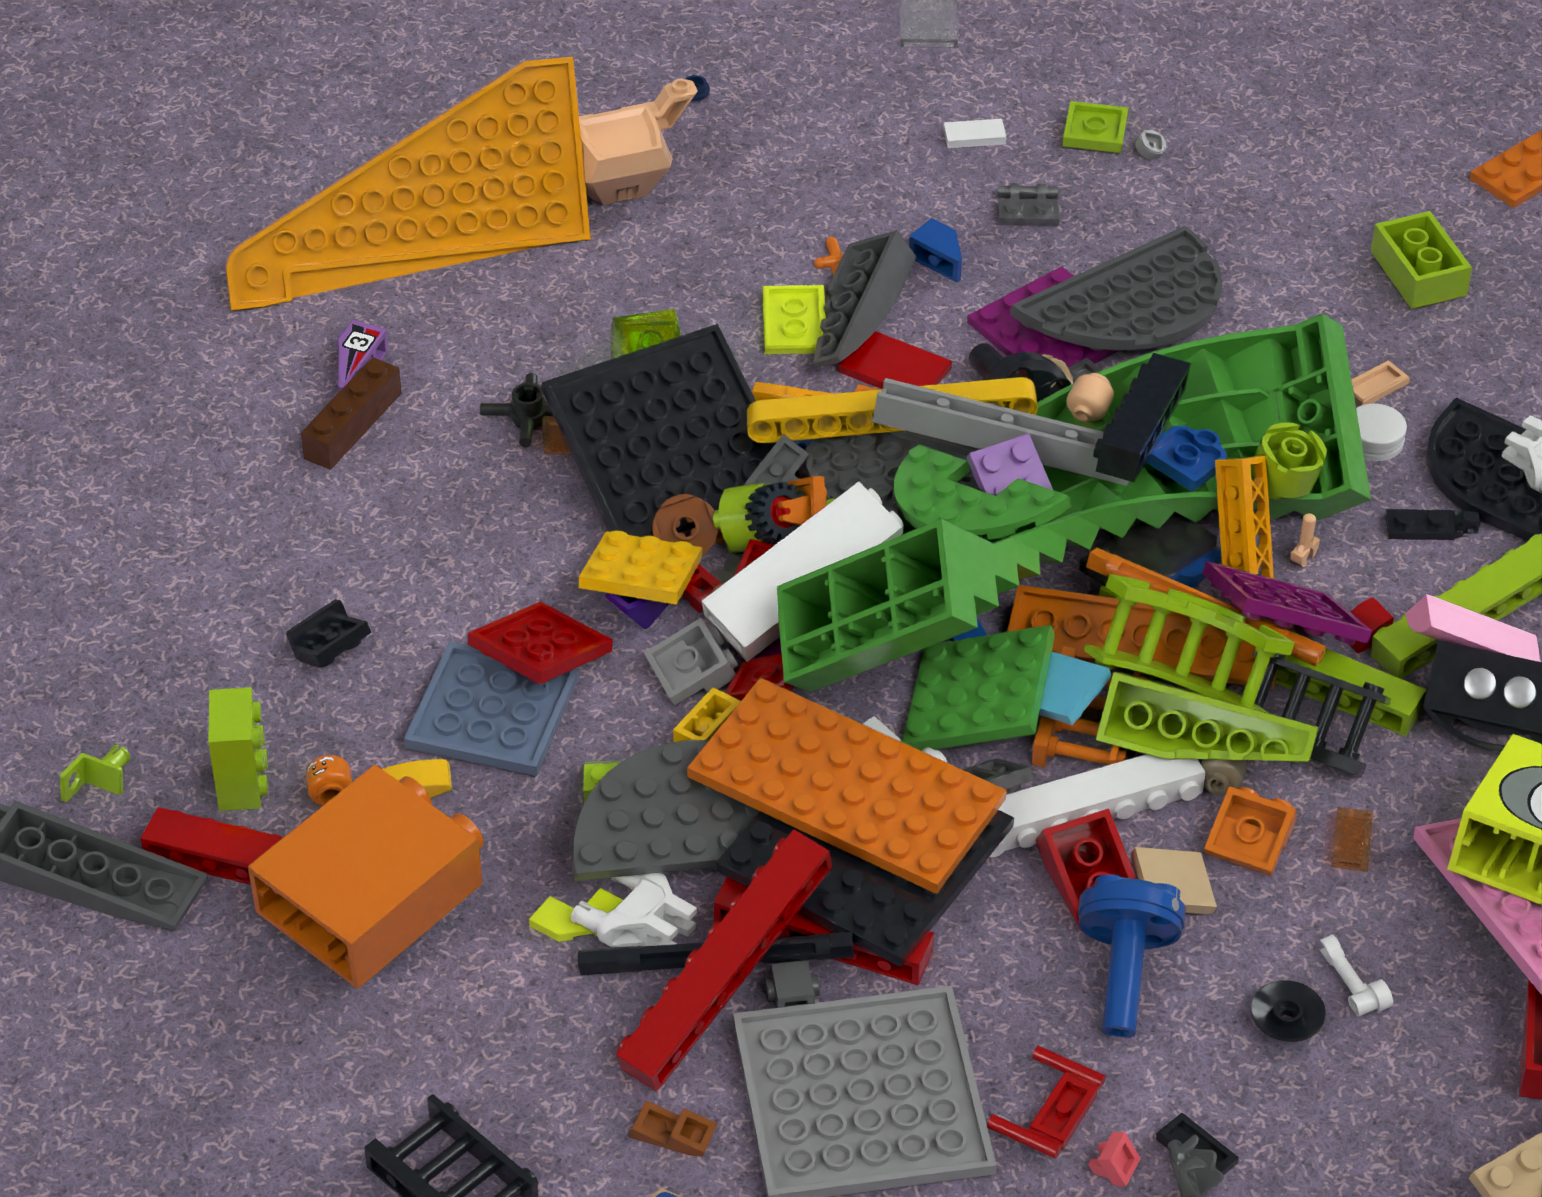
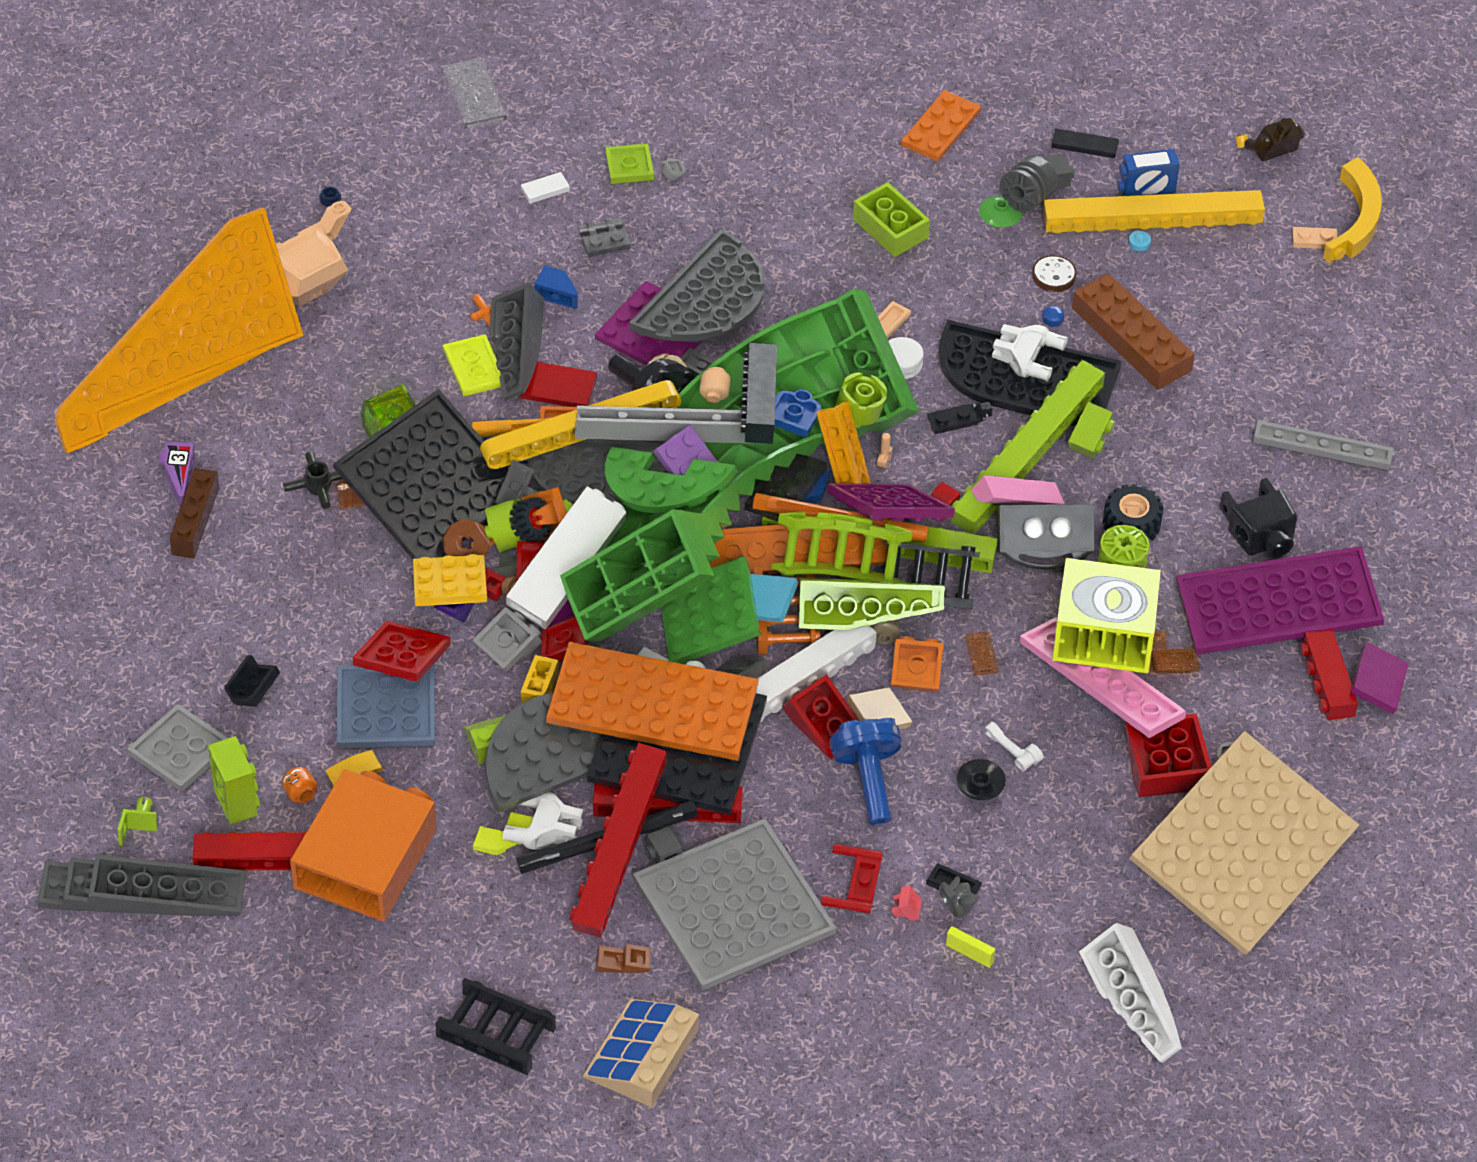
camera: 20 degrees left, 5 degrees up
none -> light grey plate [127,704,228,792]

